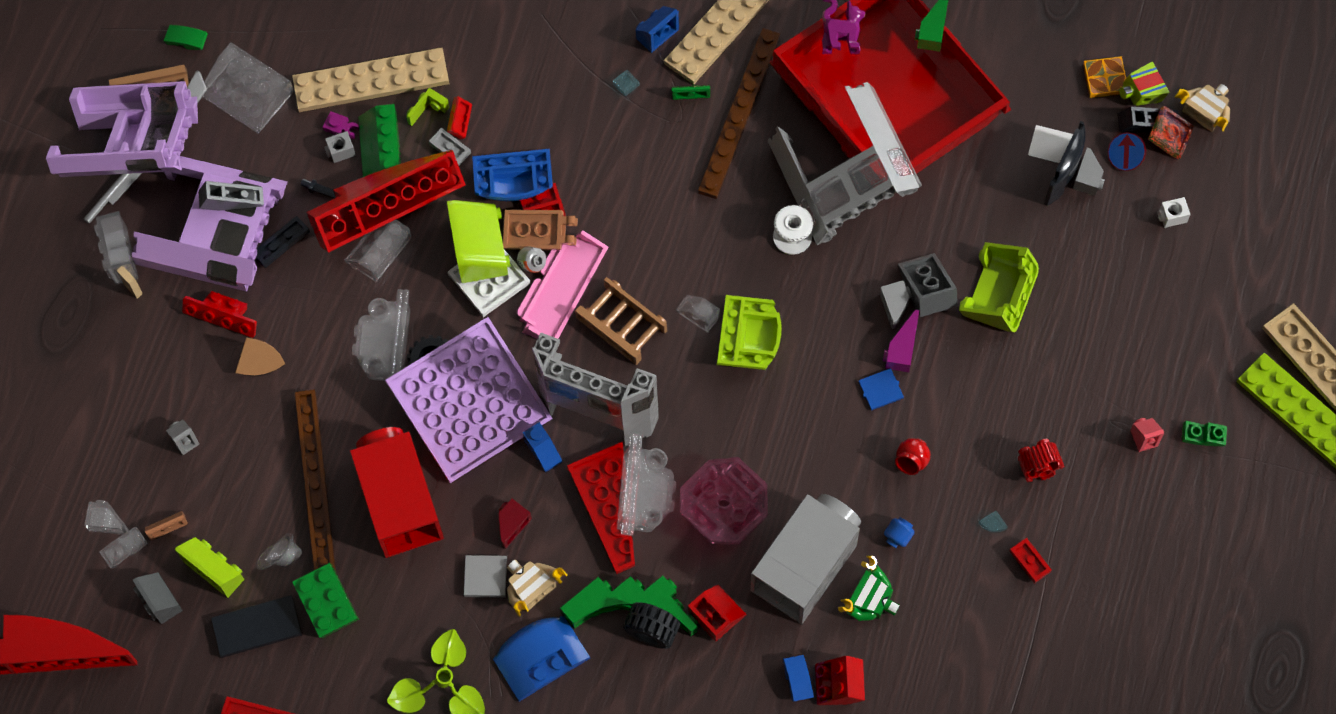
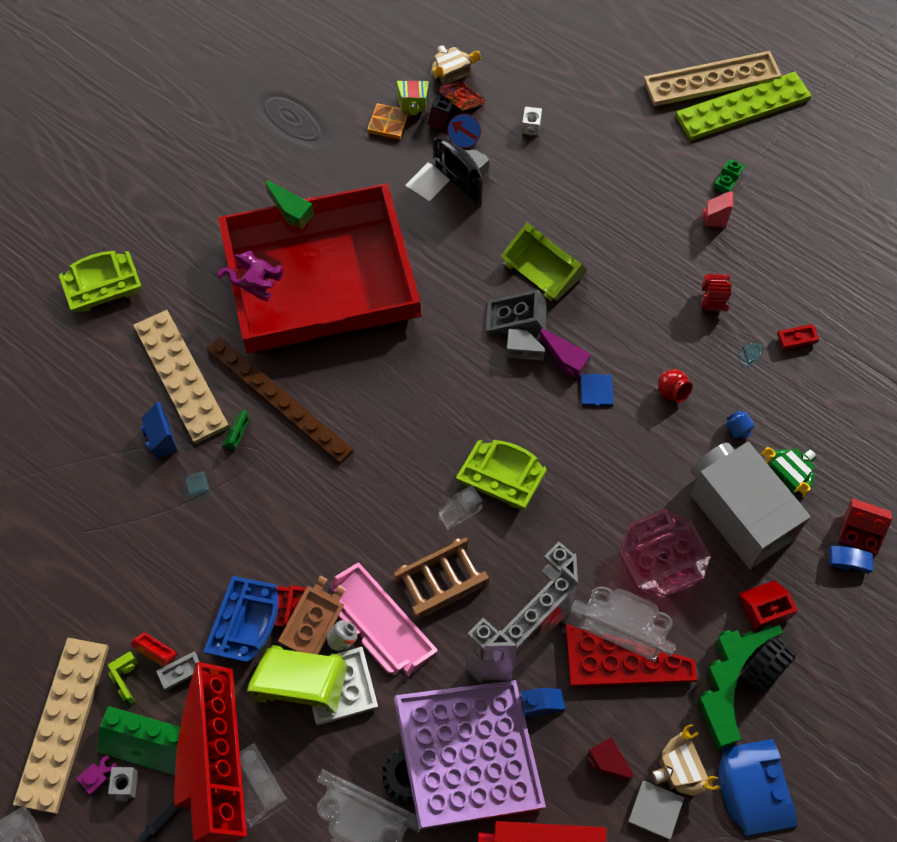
camera: 70 degrees left, 5 degrees down
light grey piece [768,82,922,245] -> none
white hose [773,205,813,255] -> none

